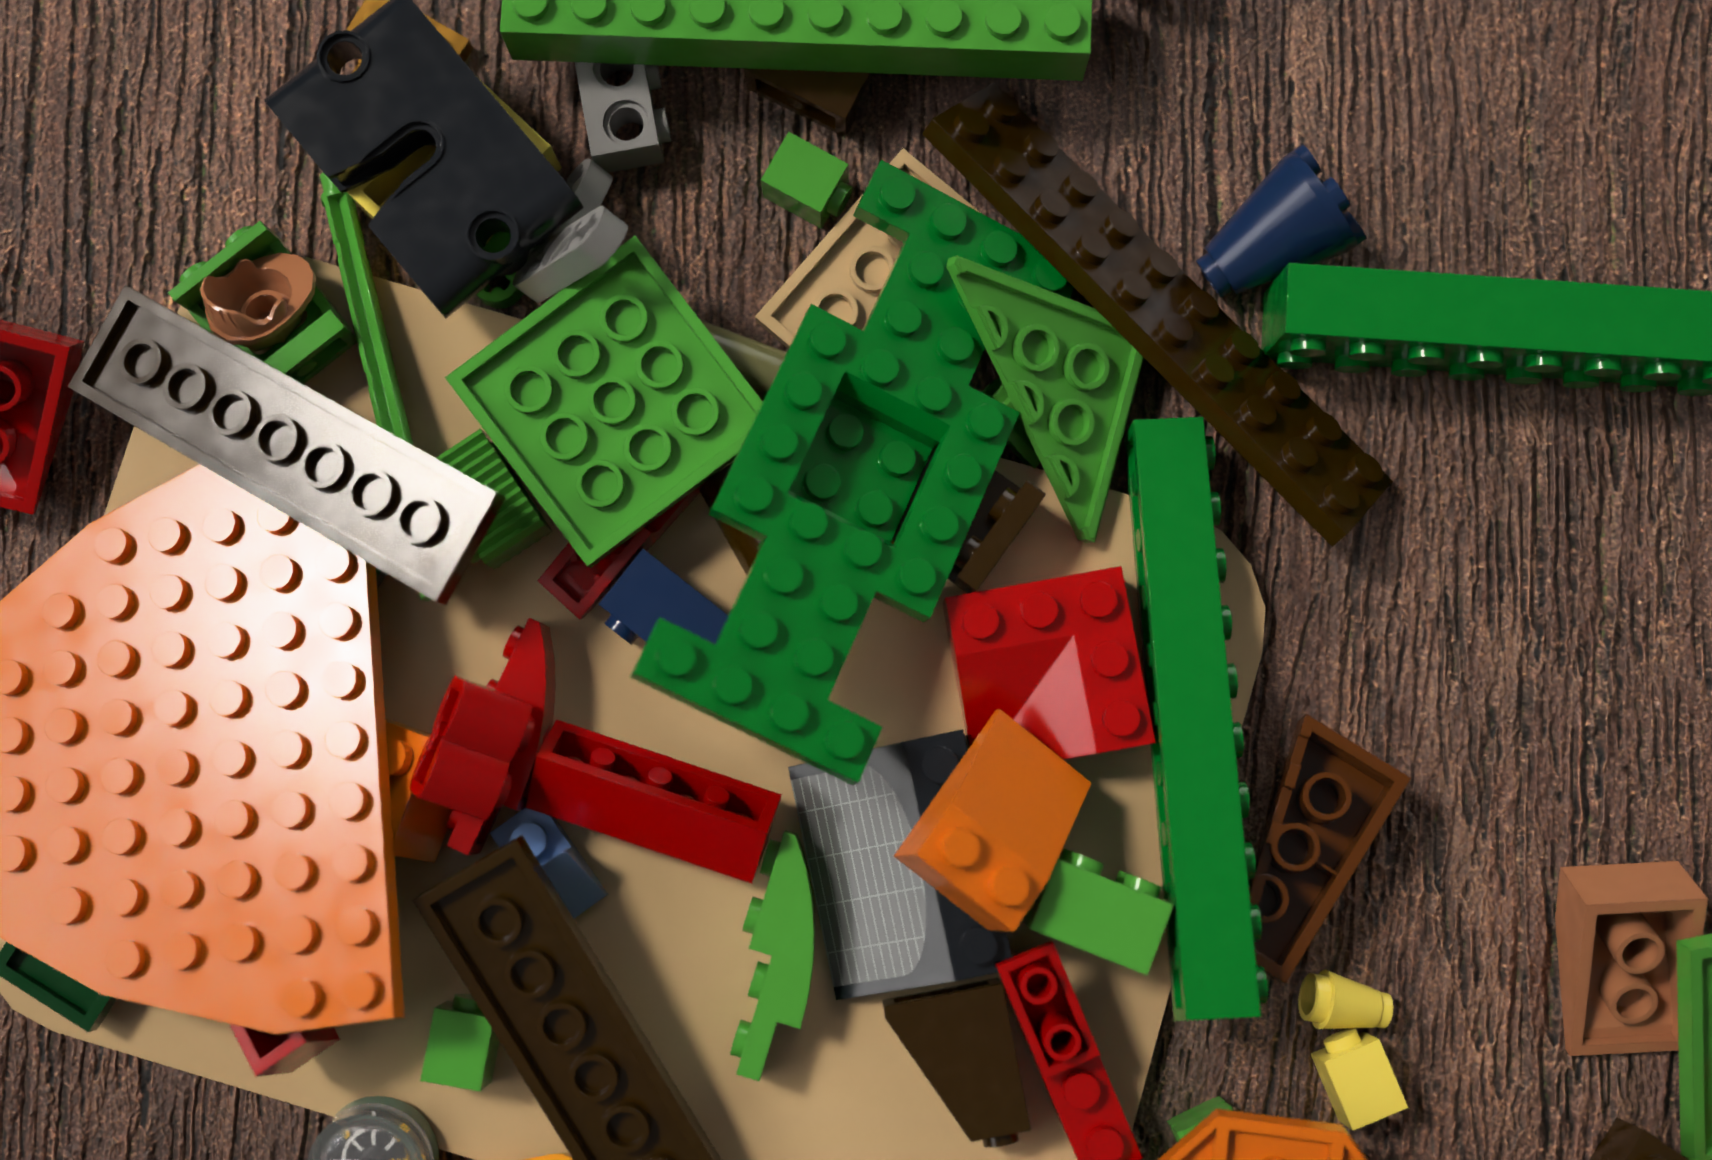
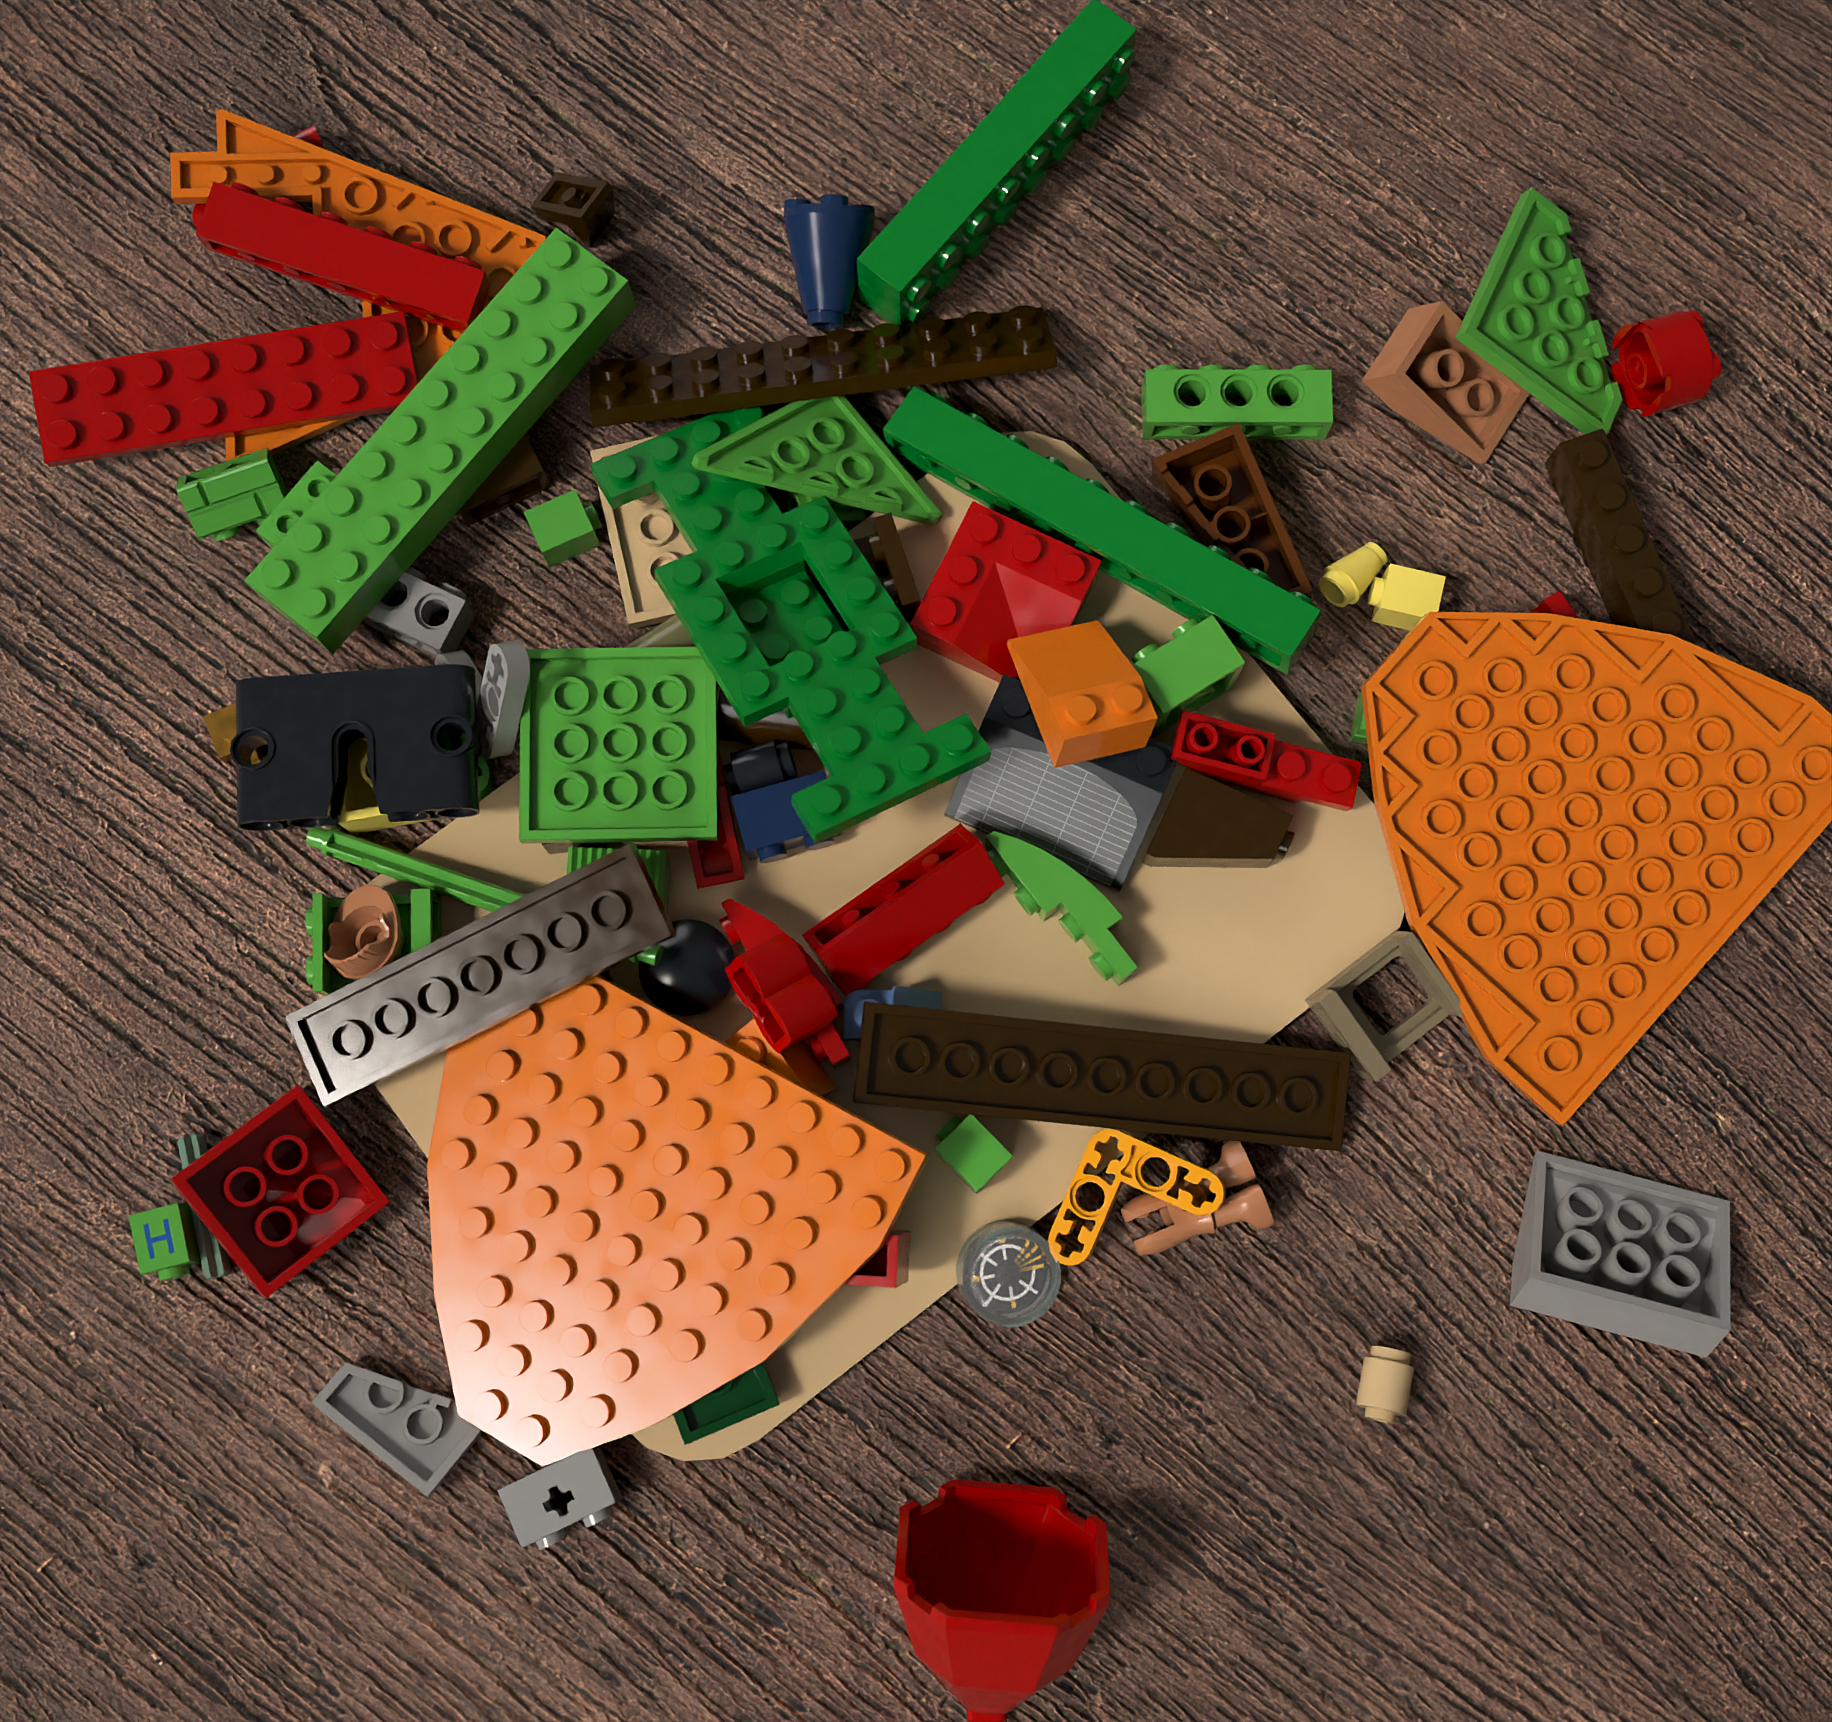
camera: 55 degrees left, 5 degrees down
none -> black dish [638,919,735,1016]
none -> black brick [724,740,798,793]
none -> bright green brick [1141,364,1333,440]

